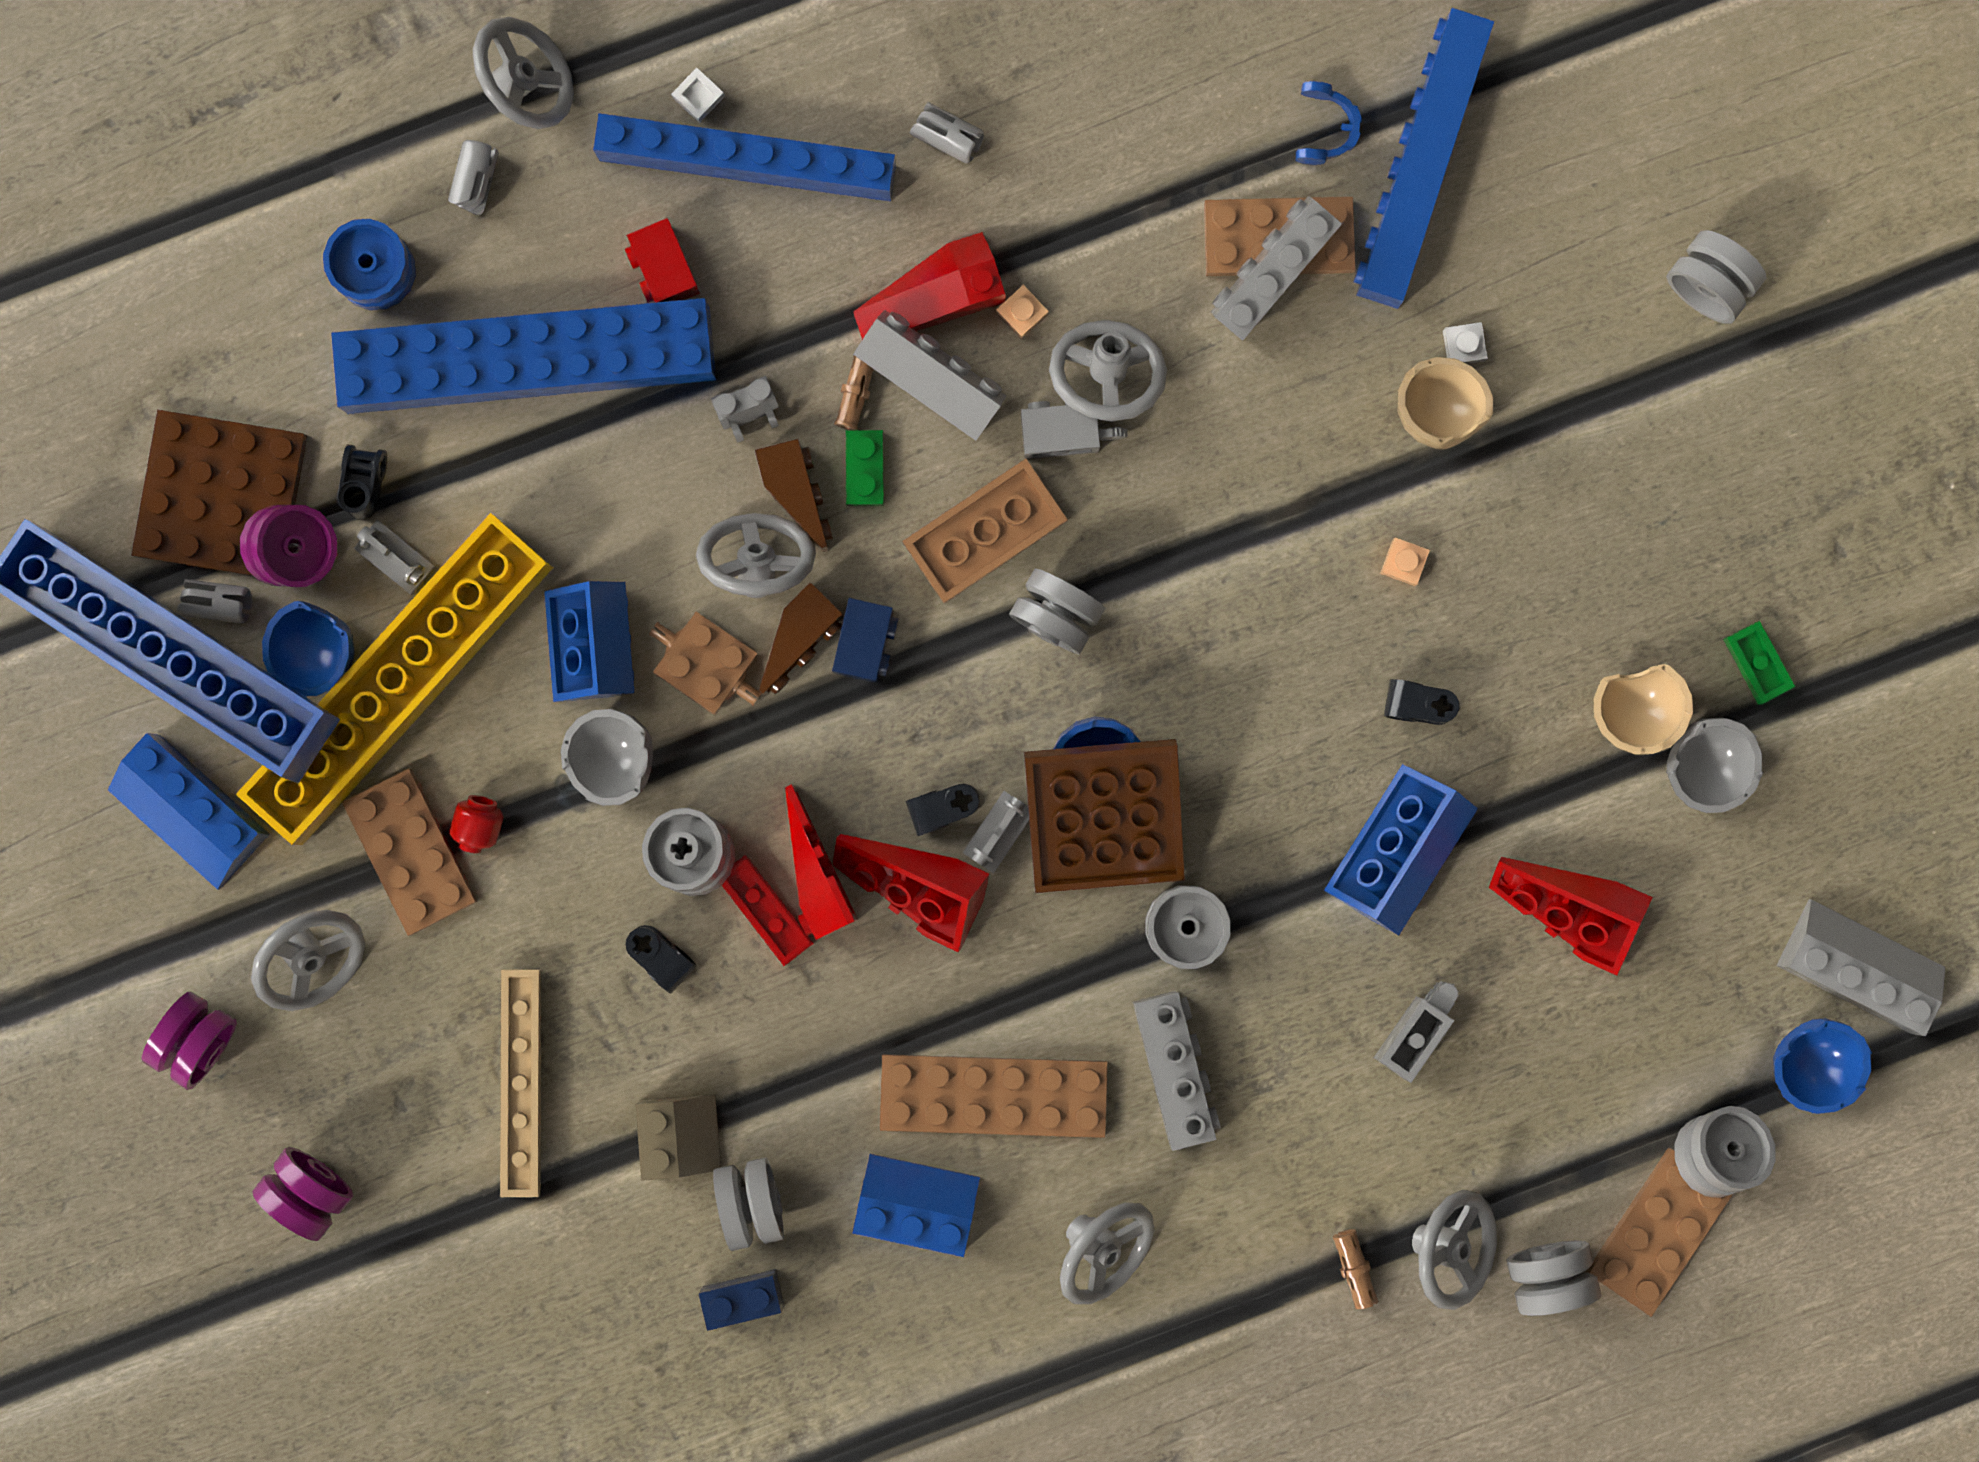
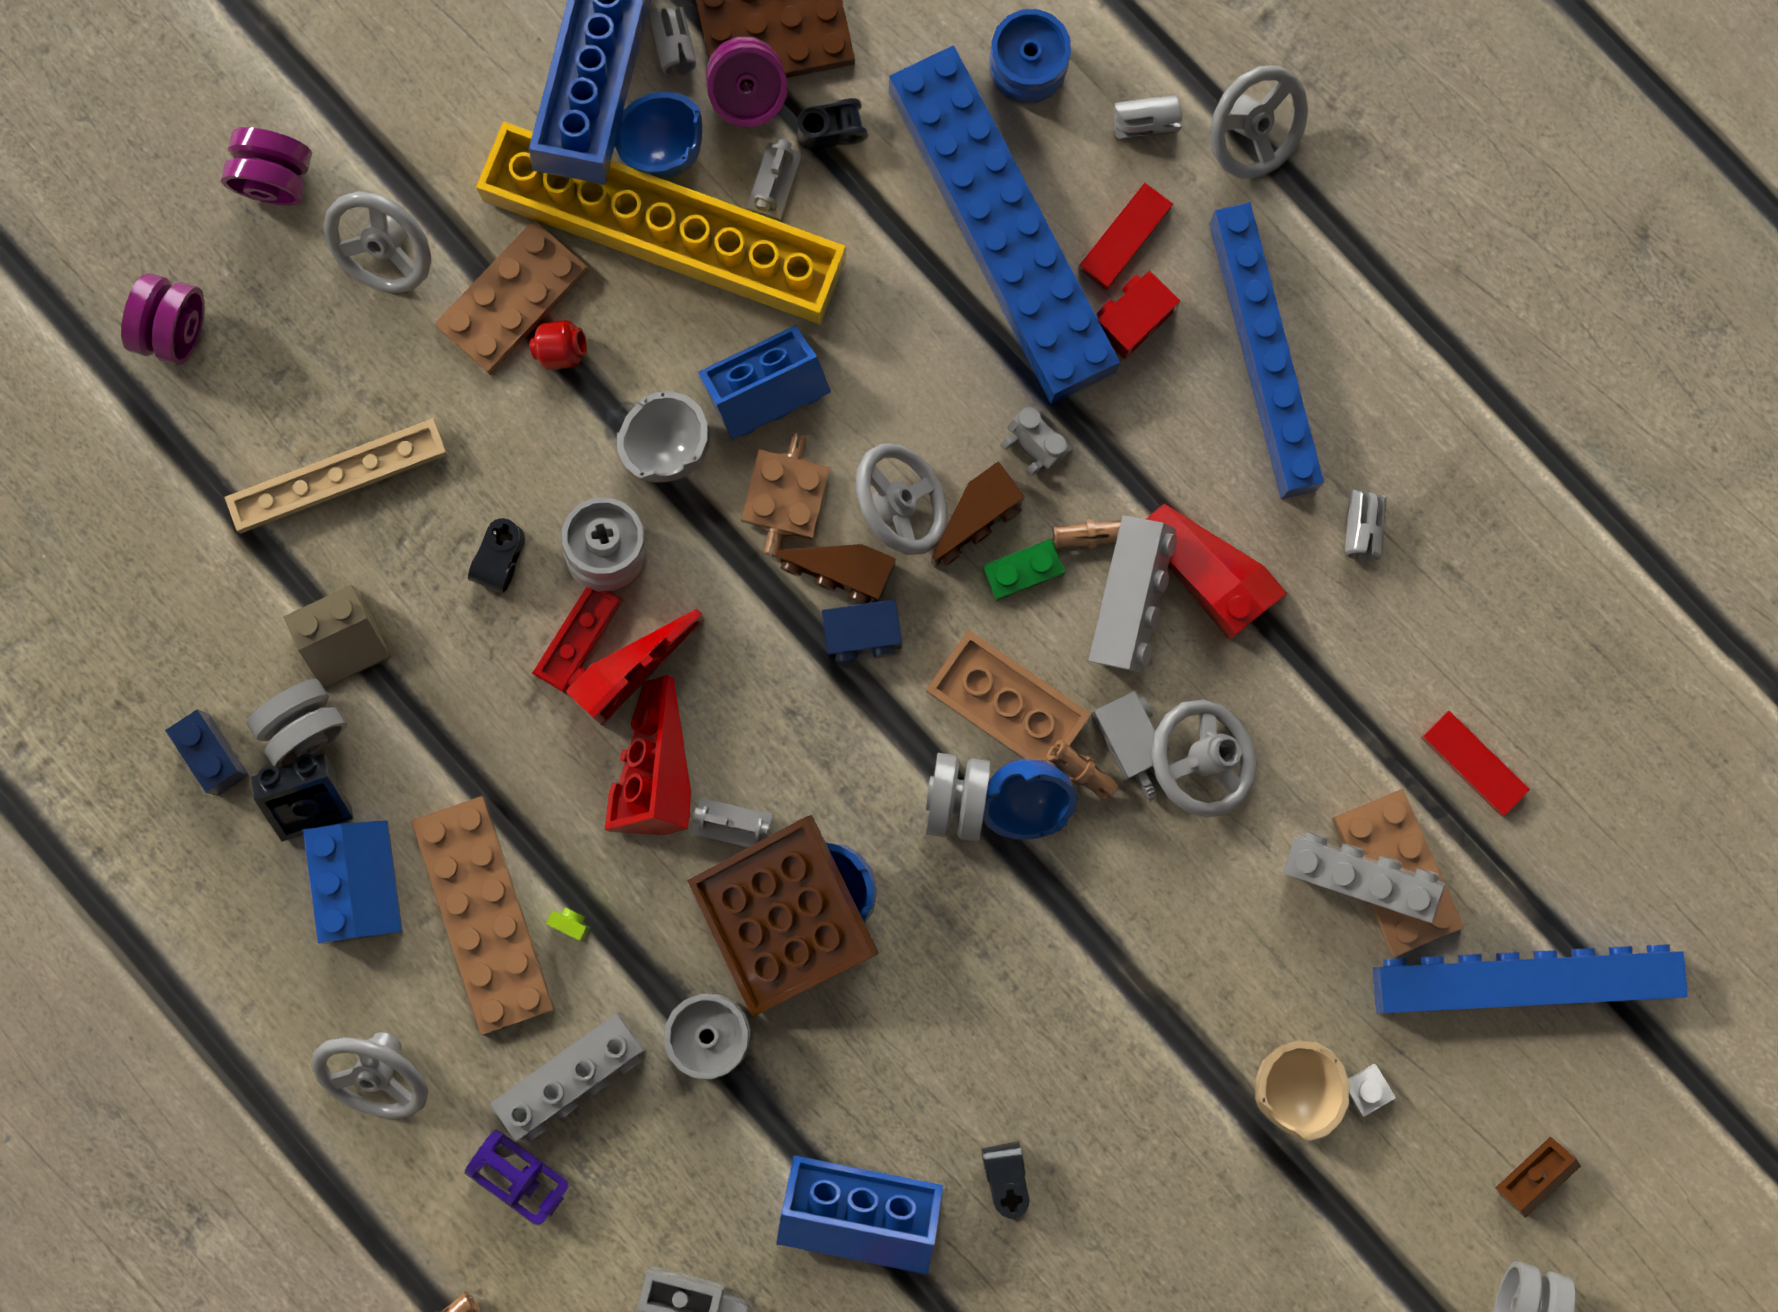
camera: 70 degrees right, 5 degrees down
blue slope [108,733,270,890] -> none
white plate [671,68,725,123] -> none
black piece [905,784,980,836] -> none
light nougat plate [996,284,1049,339] -> none
blue piece [1295,81,1362,165] -> none
light nougat plate [1380,538,1430,586] -> none
none -> black plate [251,753,353,842]
none -> dark purple piece [464,1129,569,1225]
none -> lime plate [546,907,591,941]
none -> blue cylinder [983,759,1079,839]
none -> medium nougat pin [1047,740,1119,801]
none -> red tile [1078,182,1173,290]
none -> red tile [1420,710,1530,817]
none -> reddish brown plate [1495,1136,1581,1218]

